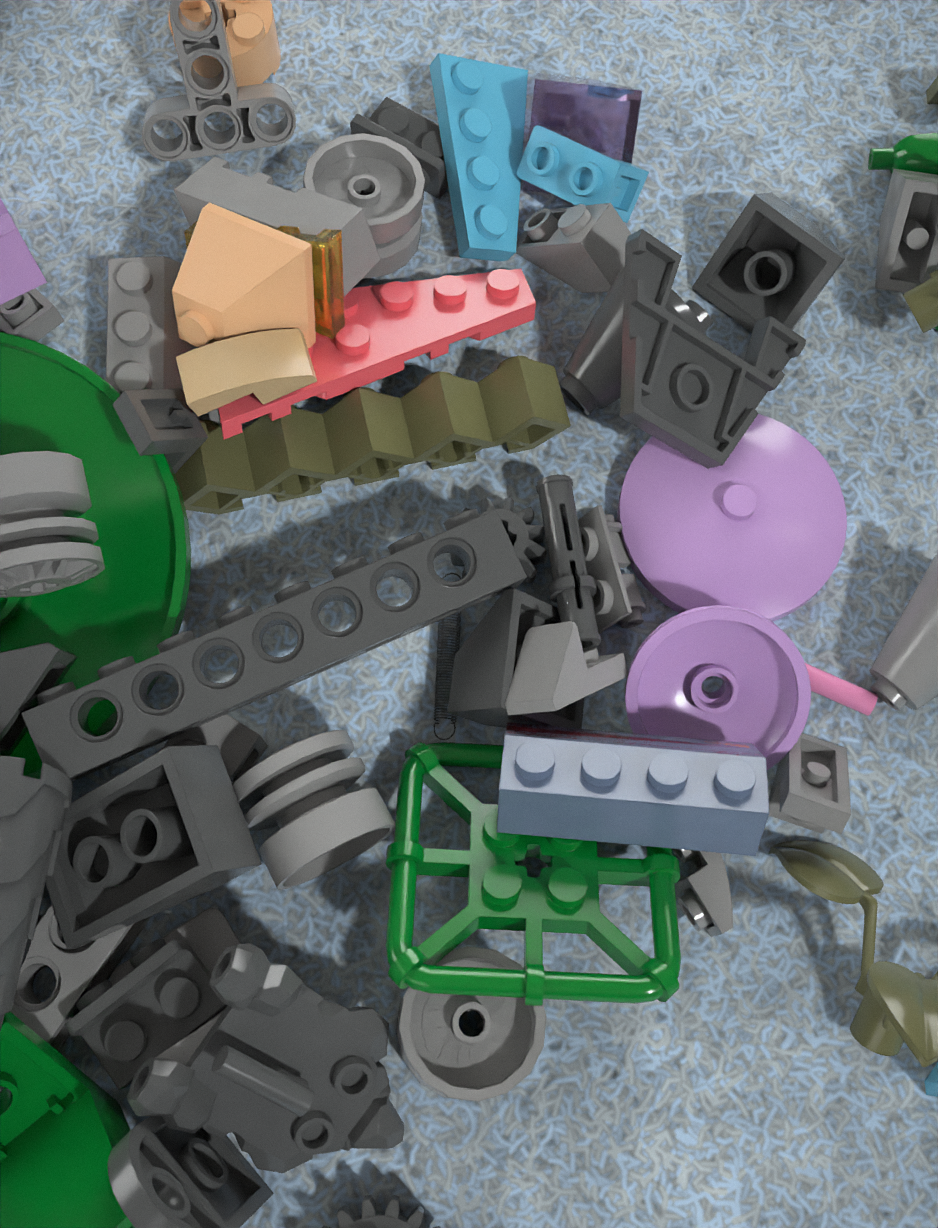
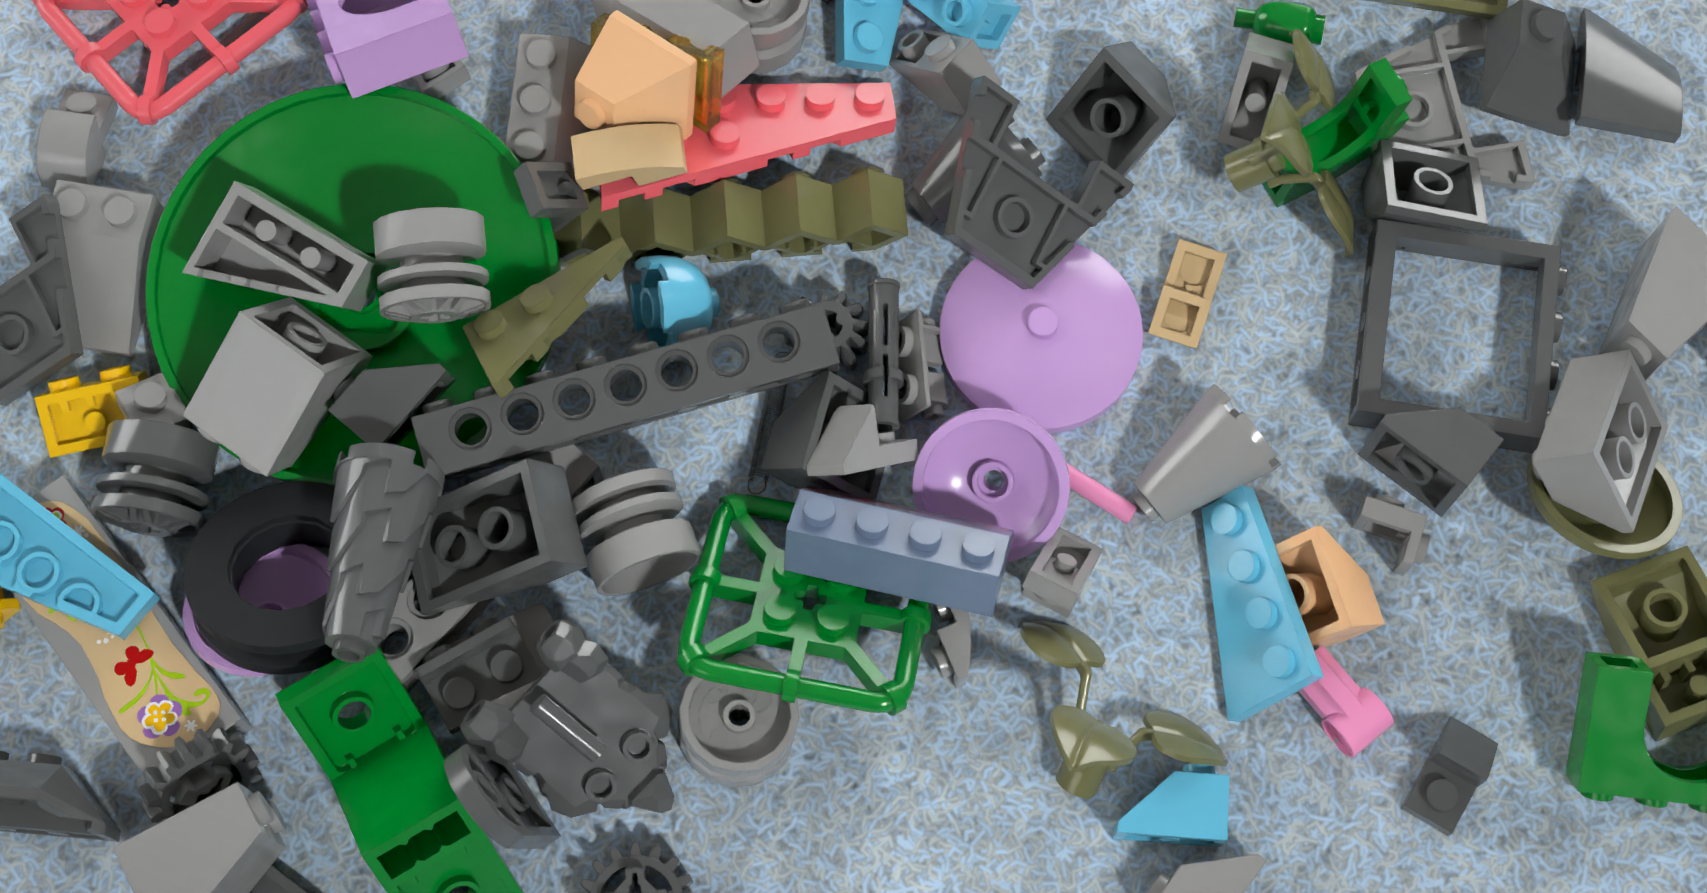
camera: 10 degrees right, 0 degrees up
none -> olive wing [462,236,633,399]
none -> medium azure cylinder [630,255,720,348]
none -> tan slope [1148,239,1227,349]

